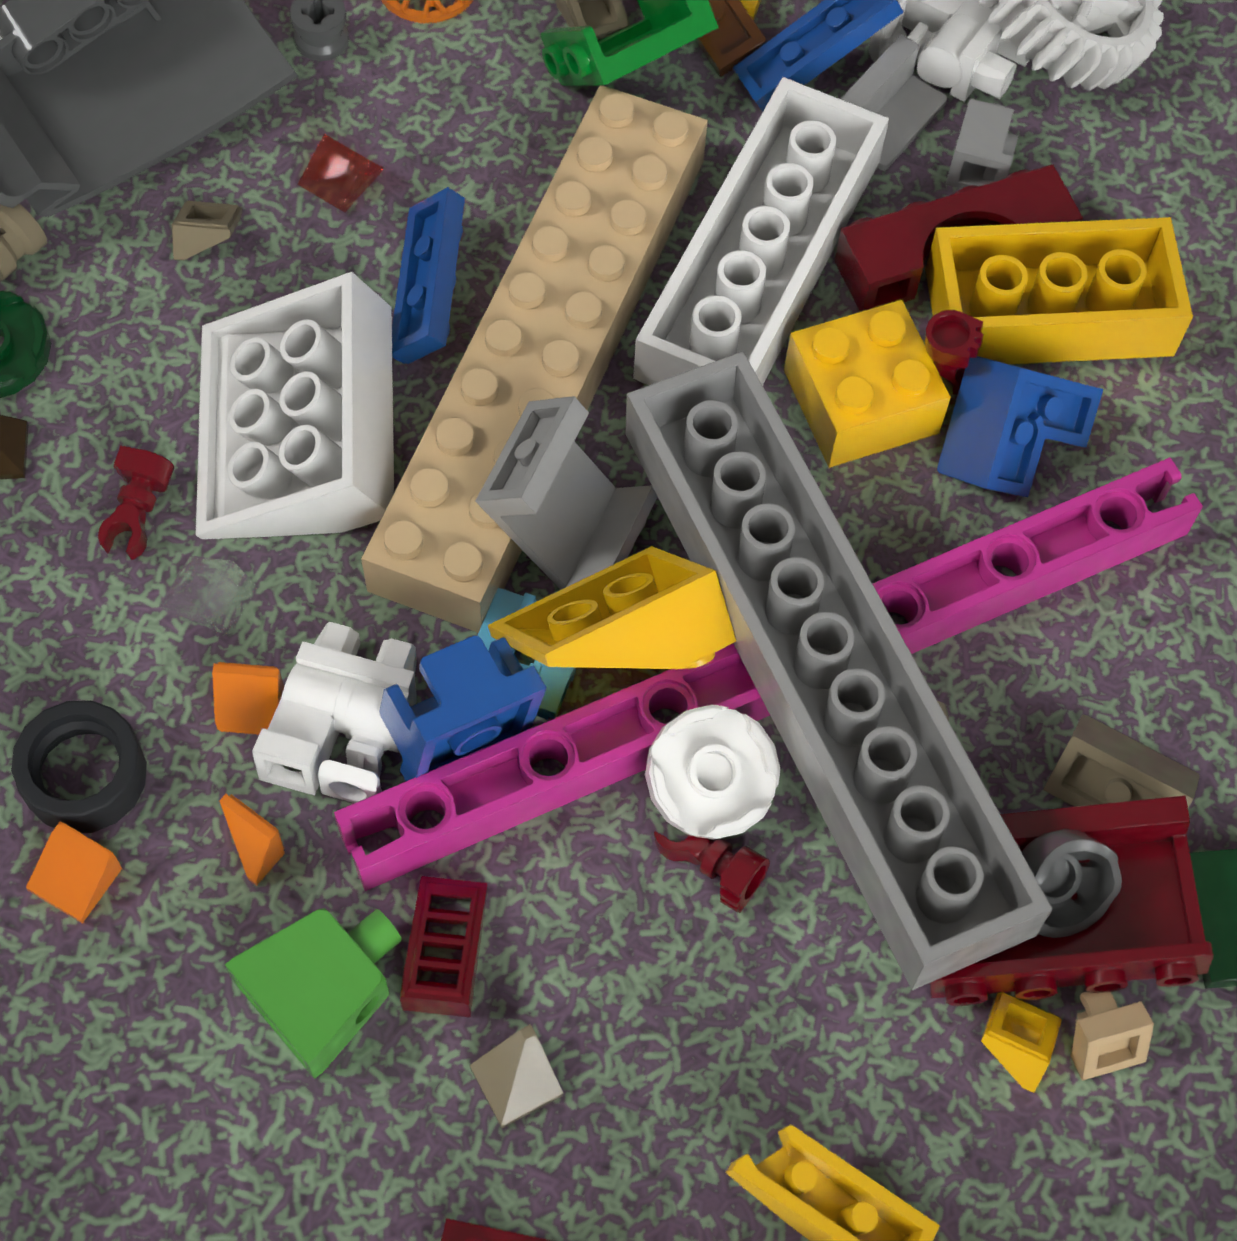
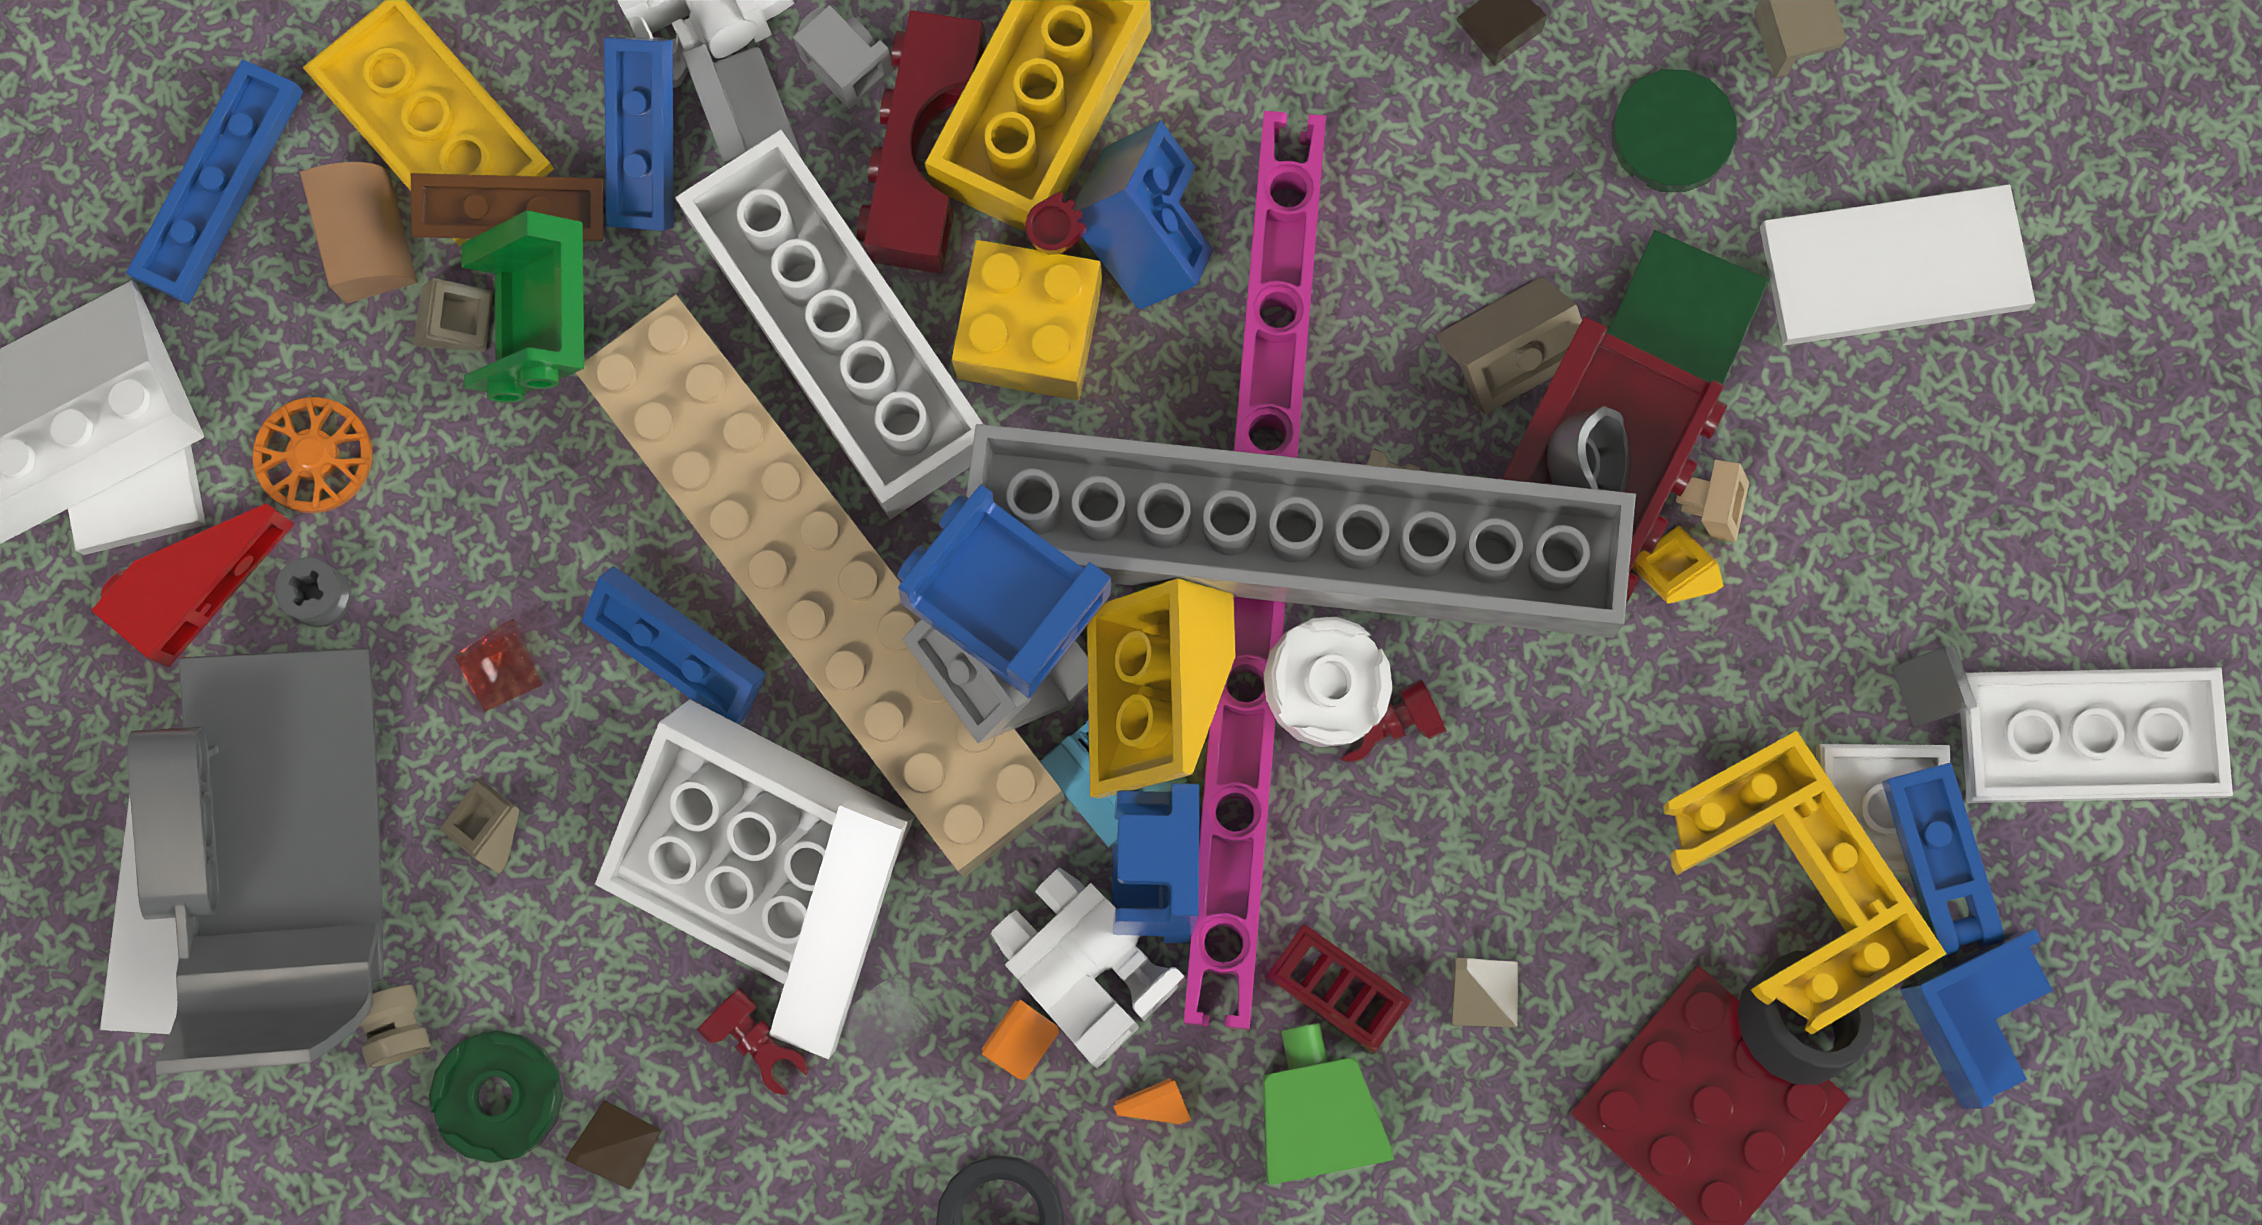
camera: 50 degrees left, 15 degrees up
none -> white tile [769,799,908,1059]
none -> blue panel [897,484,1111,698]

